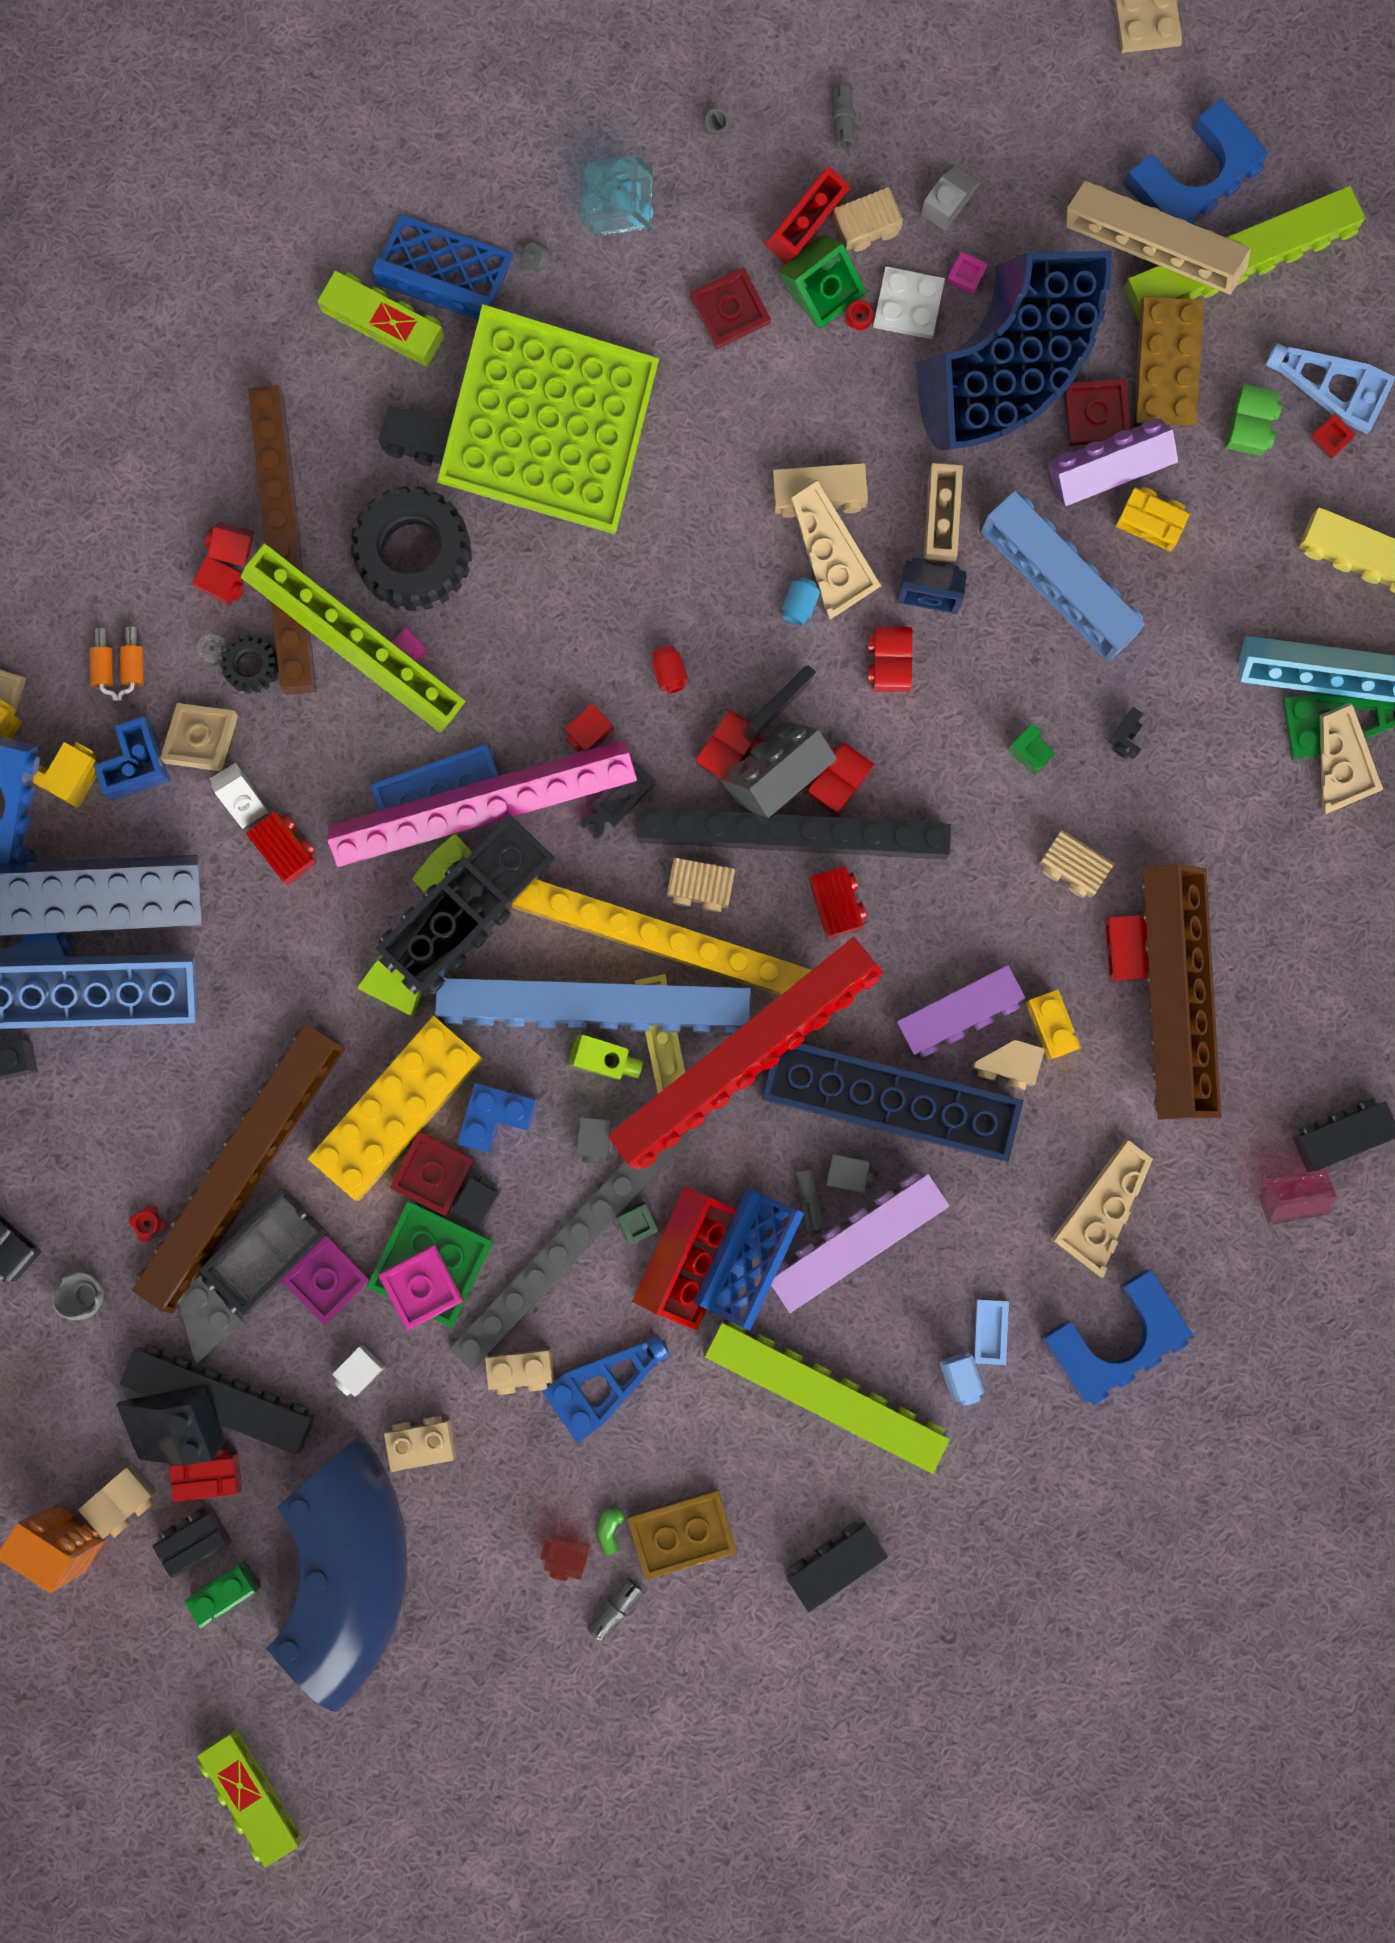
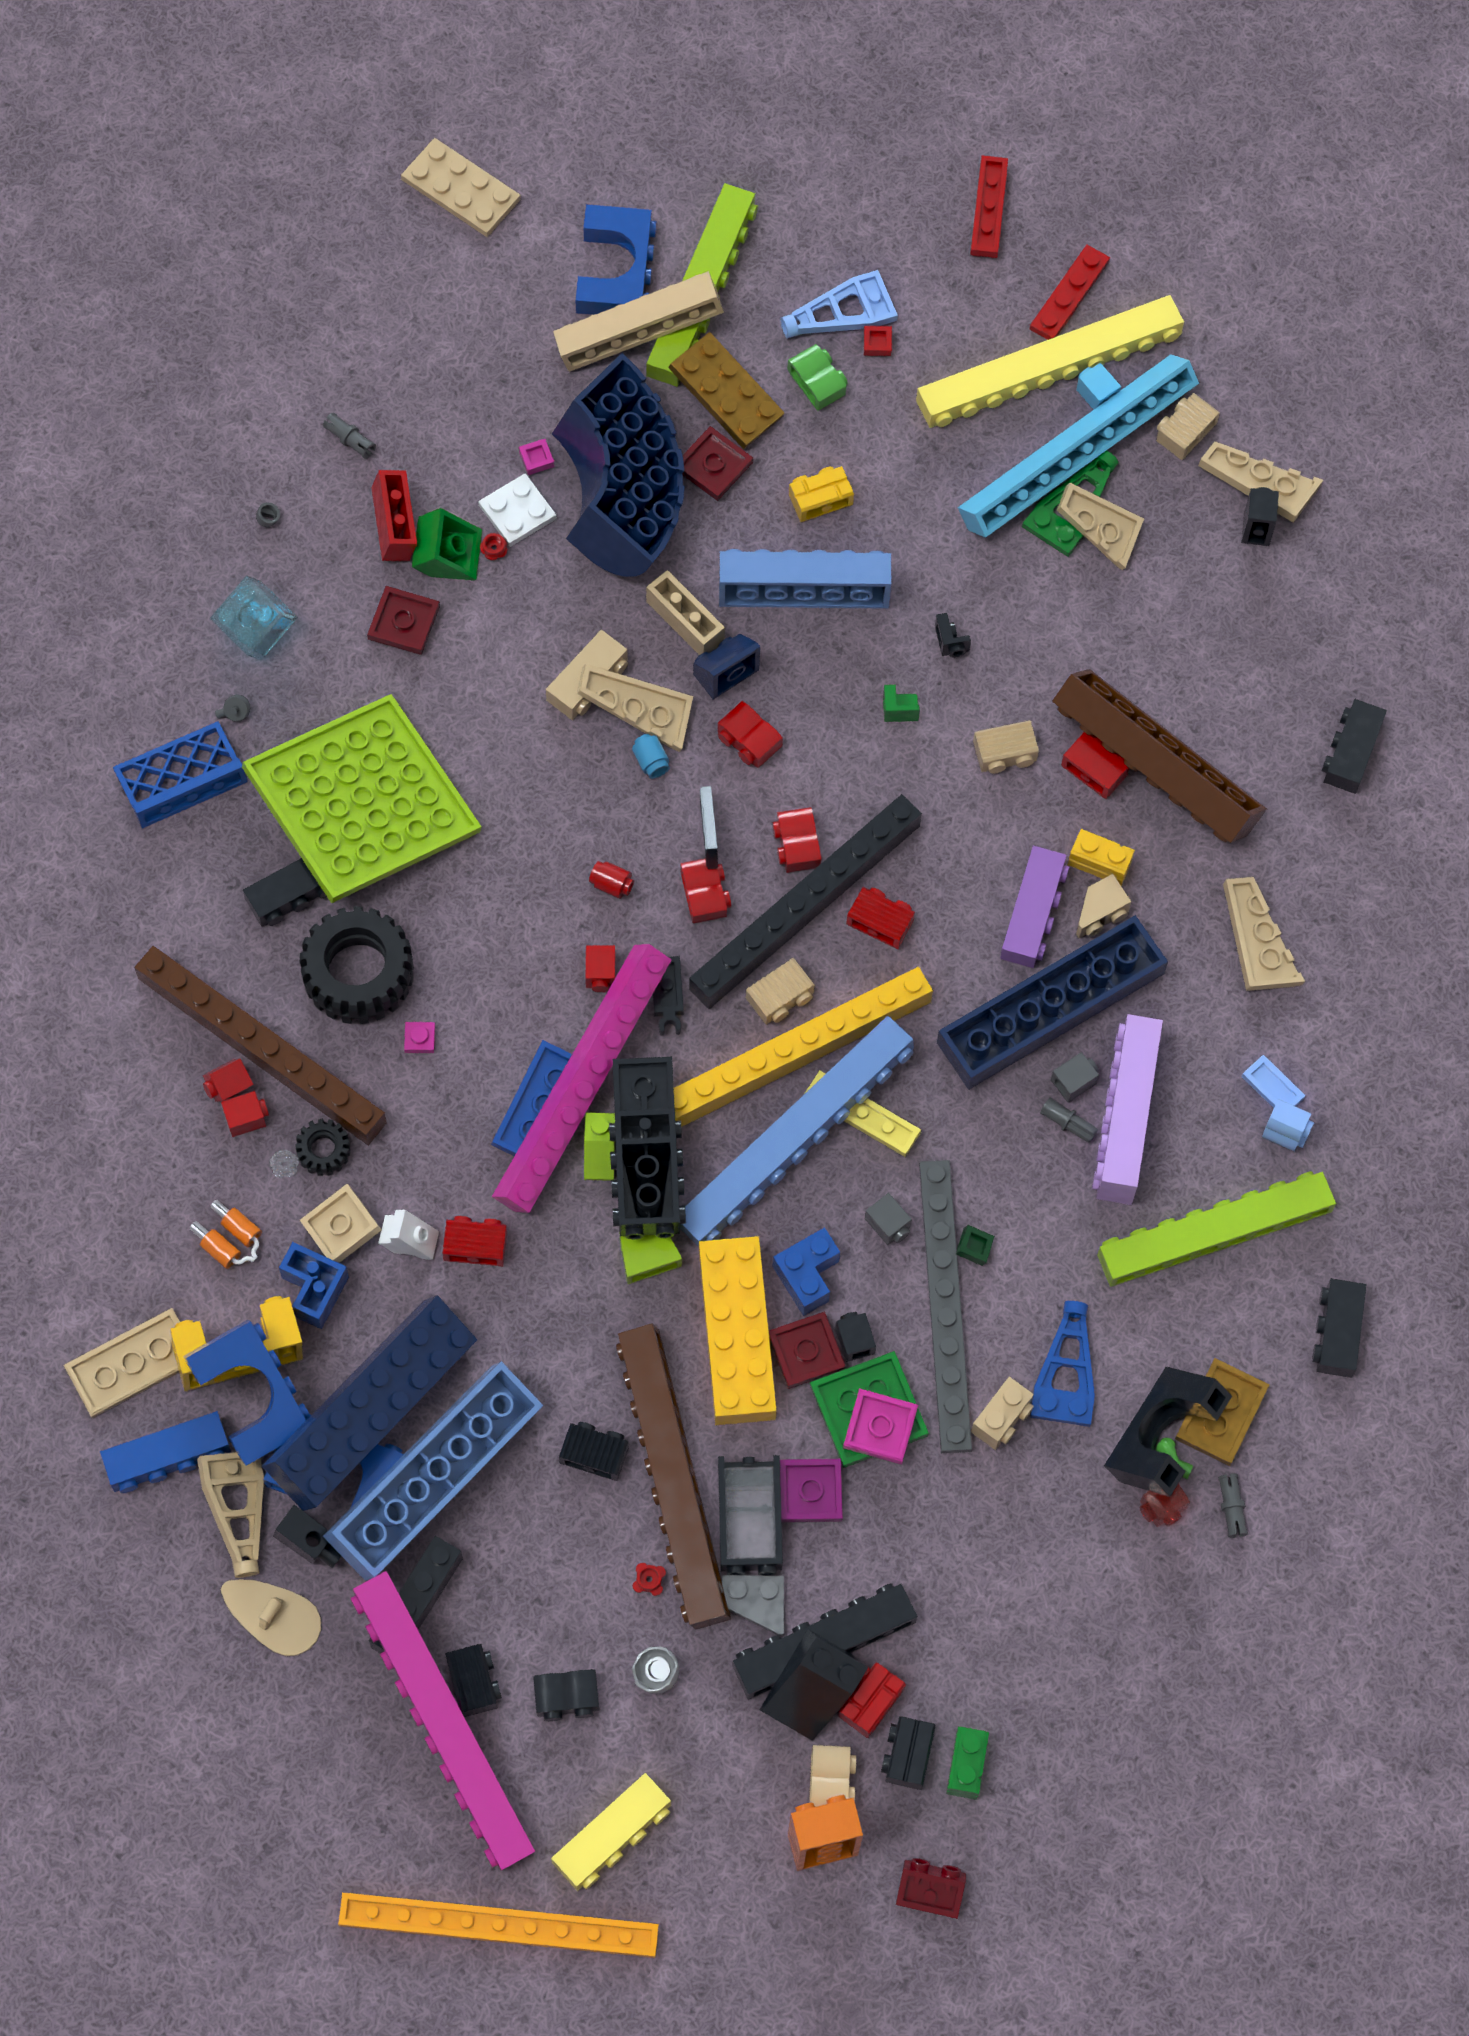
camera: 50 degrees left, 15 degrees down
lime brick [197,1728,303,1868] -> none
lime brick [240,543,466,733] -> none
dark blue brick [266,1434,407,1712] -> none
lime brick [317,270,445,368] -> none
white brick [332,1345,385,1397] -> none
tan brick [384,1415,457,1472] -> none
lime torso [567,1035,643,1079] -> none
red brick [607,936,884,1170] -> none
red slope [632,1186,736,1330] -> none
blue fence [693,1188,804,1331] -> none
dark grey brick [721,722,837,818] -> none
tan brick [832,187,903,252] -> none
light grey slope [921,166,981,231] -> none
blue arch [1041,1269,1193,1405] -> none
brick [1047,418,1178,507] -> none
clear pink brick [1259,1169,1337,1225] -> none
none -> black brick [559,1422,629,1481]
none -> dark red bracket [896,1858,966,1919]
none -> black arch [1104,1367,1232,1497]

